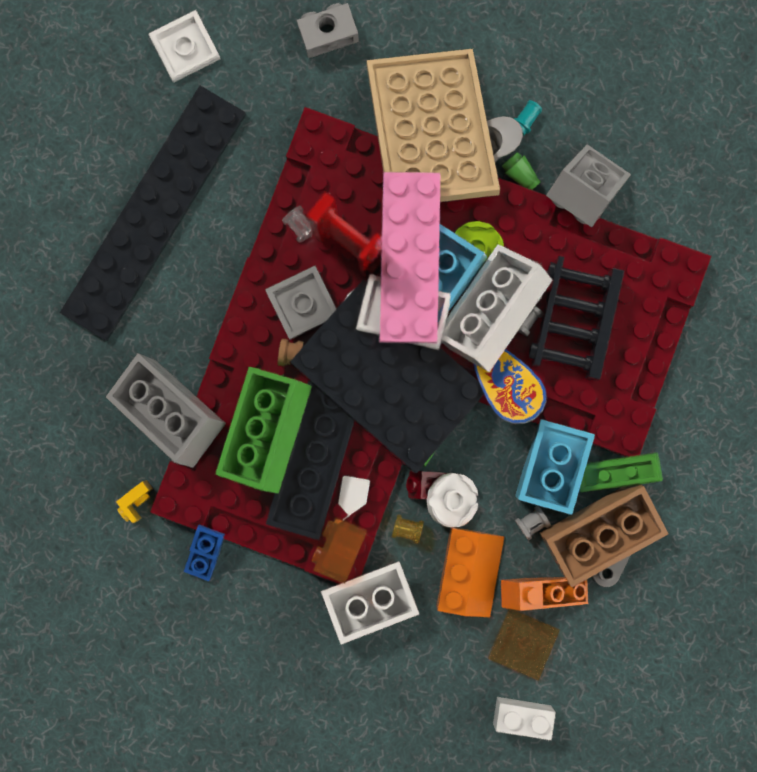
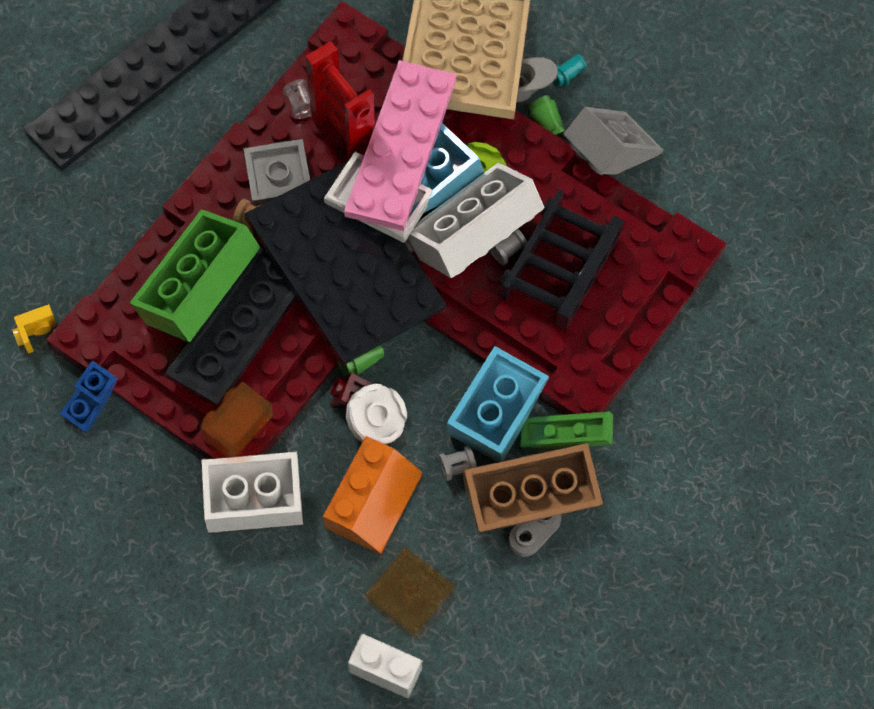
camera: 10 degrees right, 20 degrees down
light grey brick [106,353,226,467] -> none
white sticker [335,476,370,524] -> none
clear yellow bush [391,514,424,545] -> none
shield [474,349,546,424] -> none
orange slope [501,577,588,611] -> none

